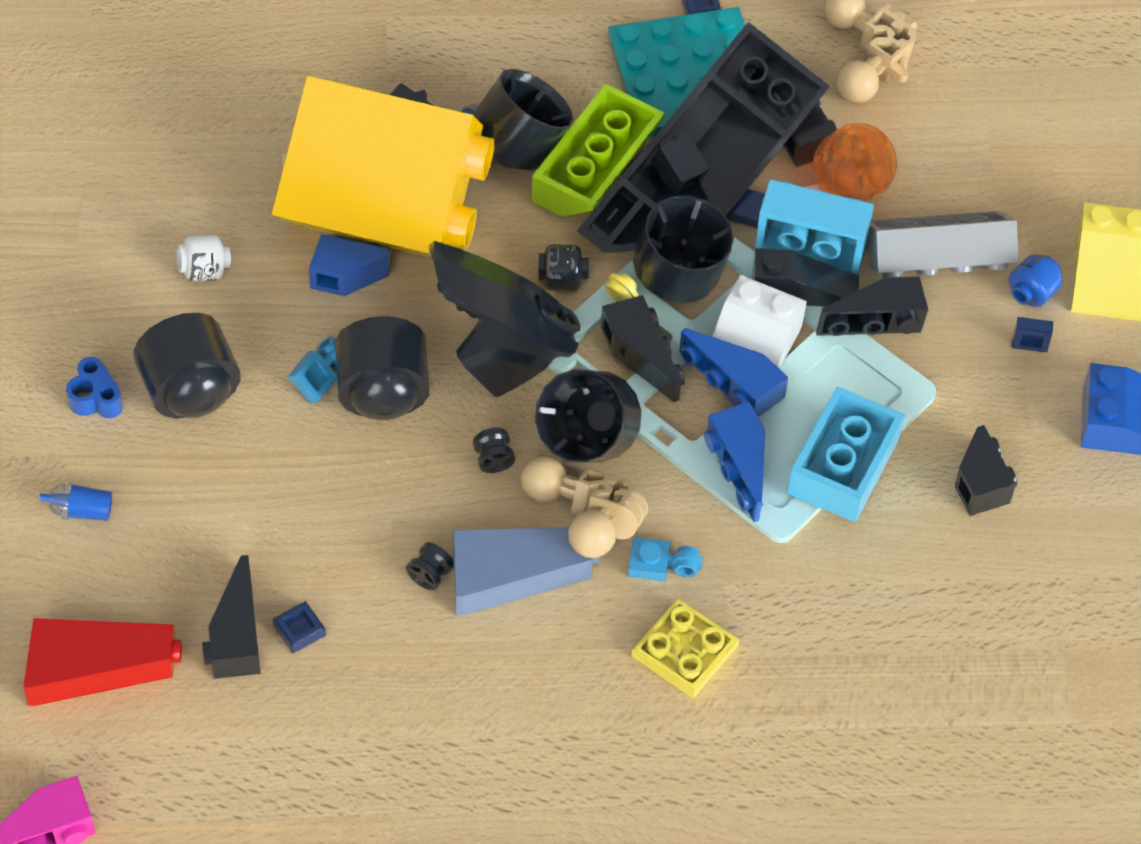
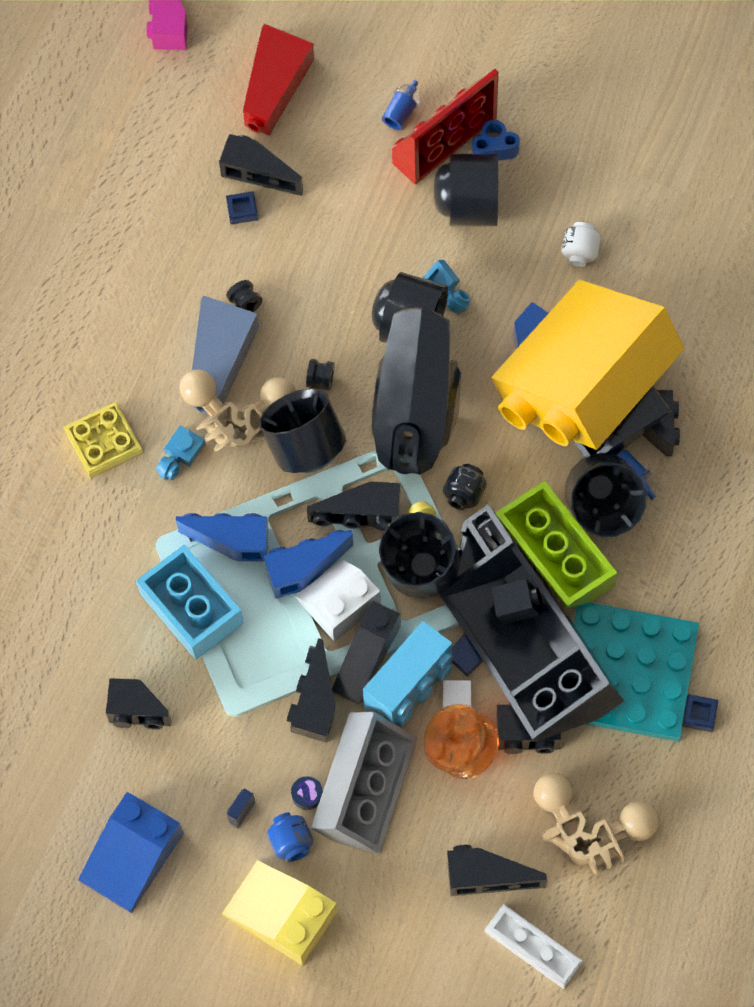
camera: 120 degrees right, 10 degrees up
none -> dark blue tile [291,776,323,810]
none -> red slope [392,69,499,185]
none -> black slope [447,845,547,896]
none -> white tile [485,904,583,989]

